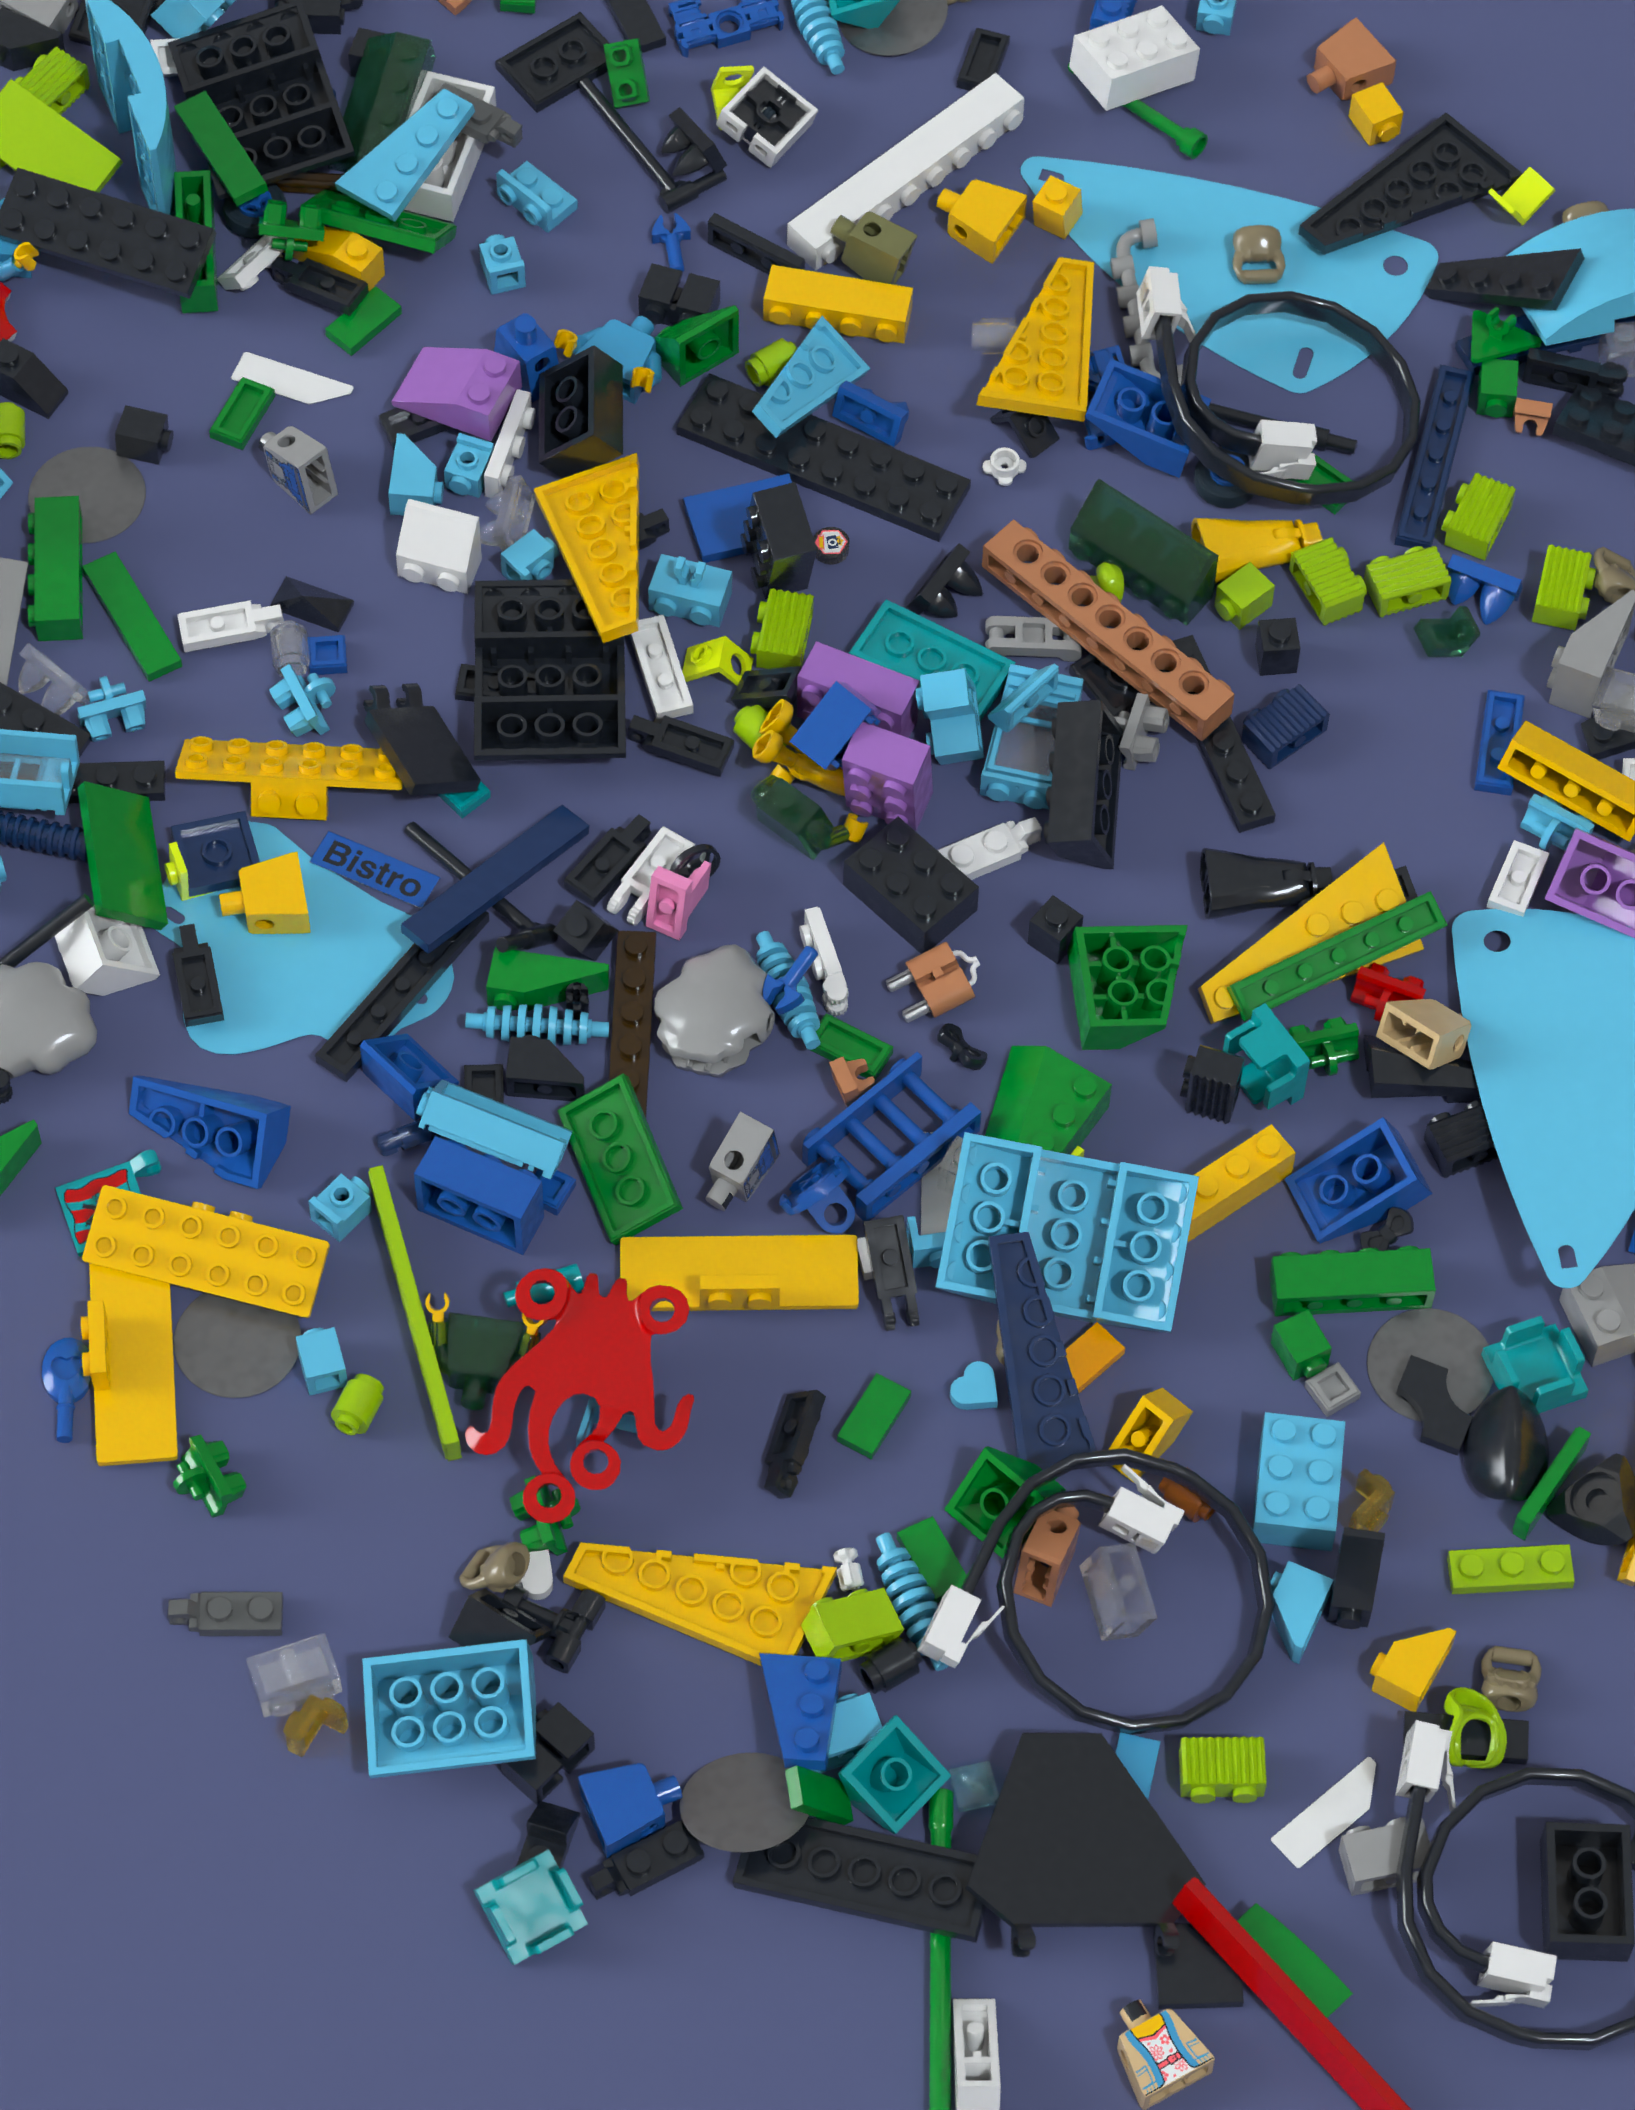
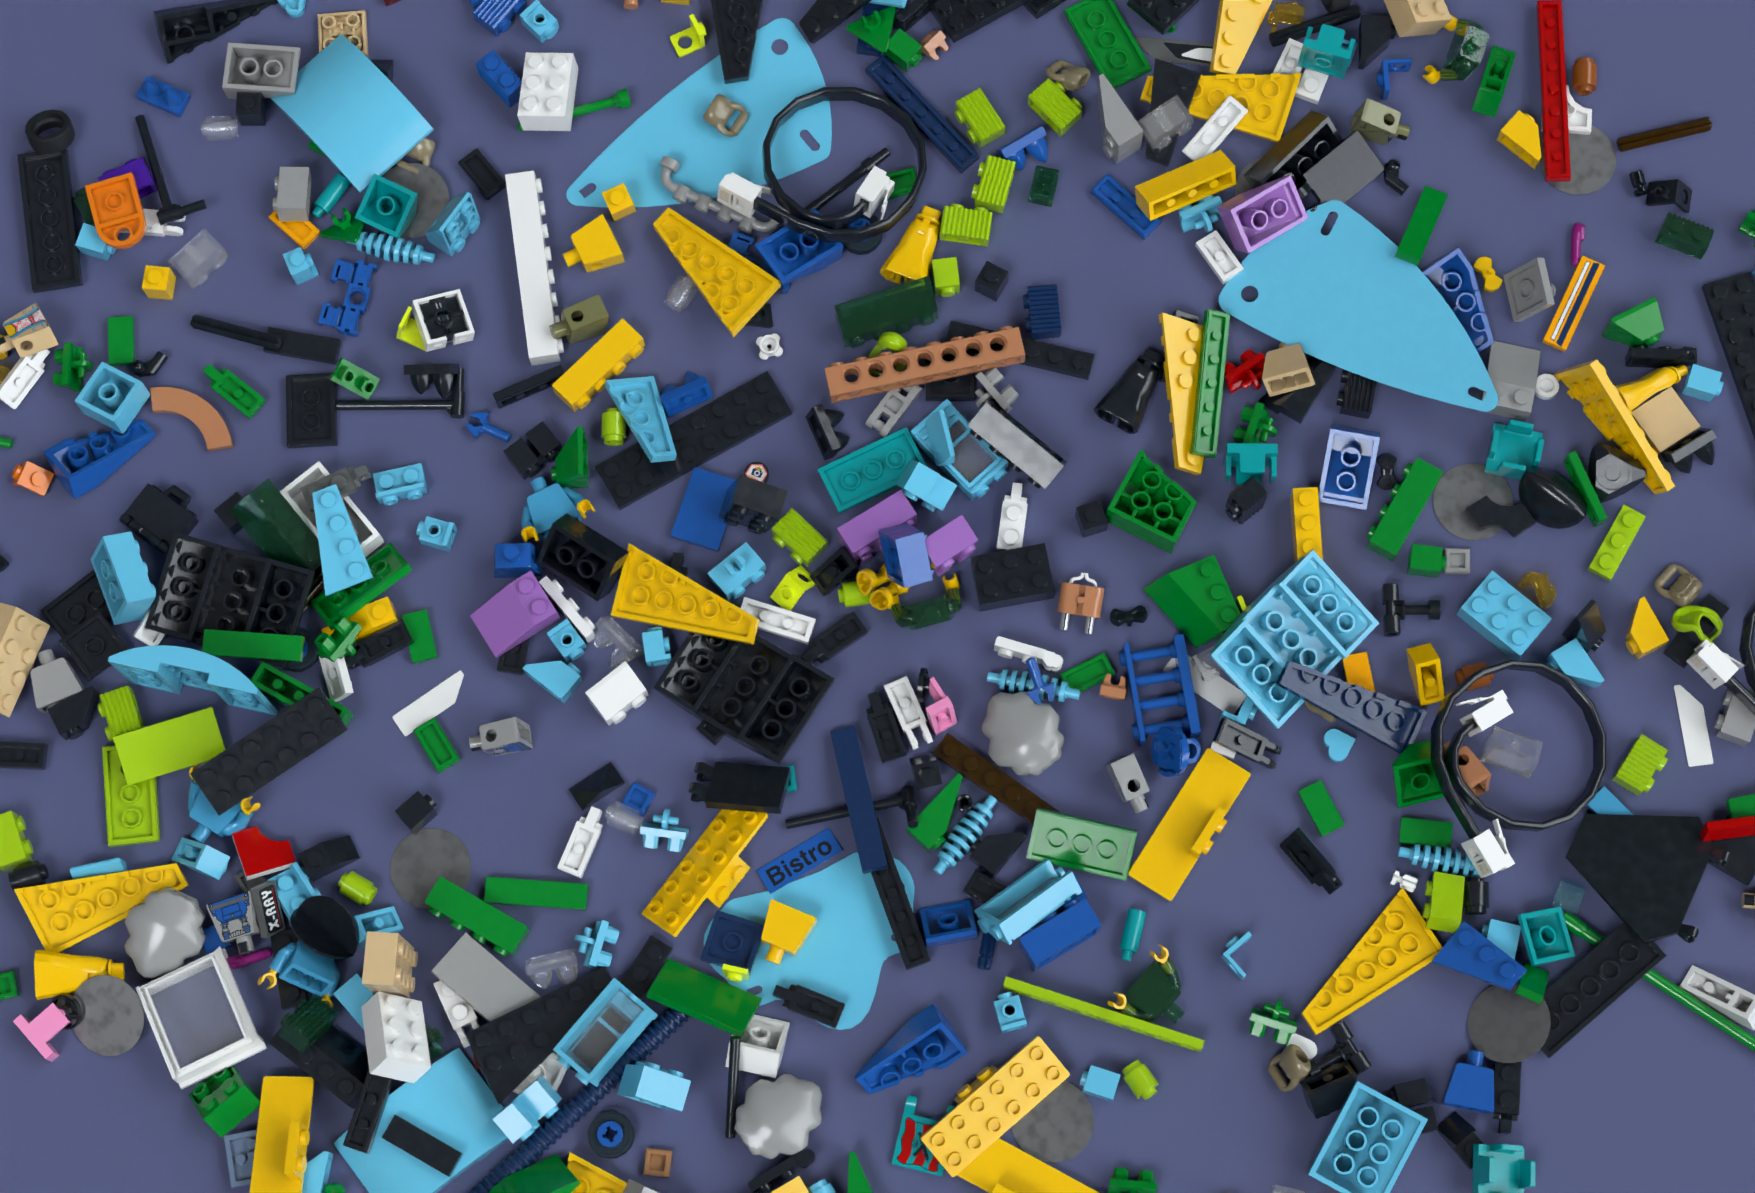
camera: 50 degrees left, 15 degrees up
red hips [465,1268,694,1523] -> none
none -> medium azure slope [425,192,481,257]
none -> neon yellow bracket [670,14,707,58]
none -> black bar [1382,583,1441,637]

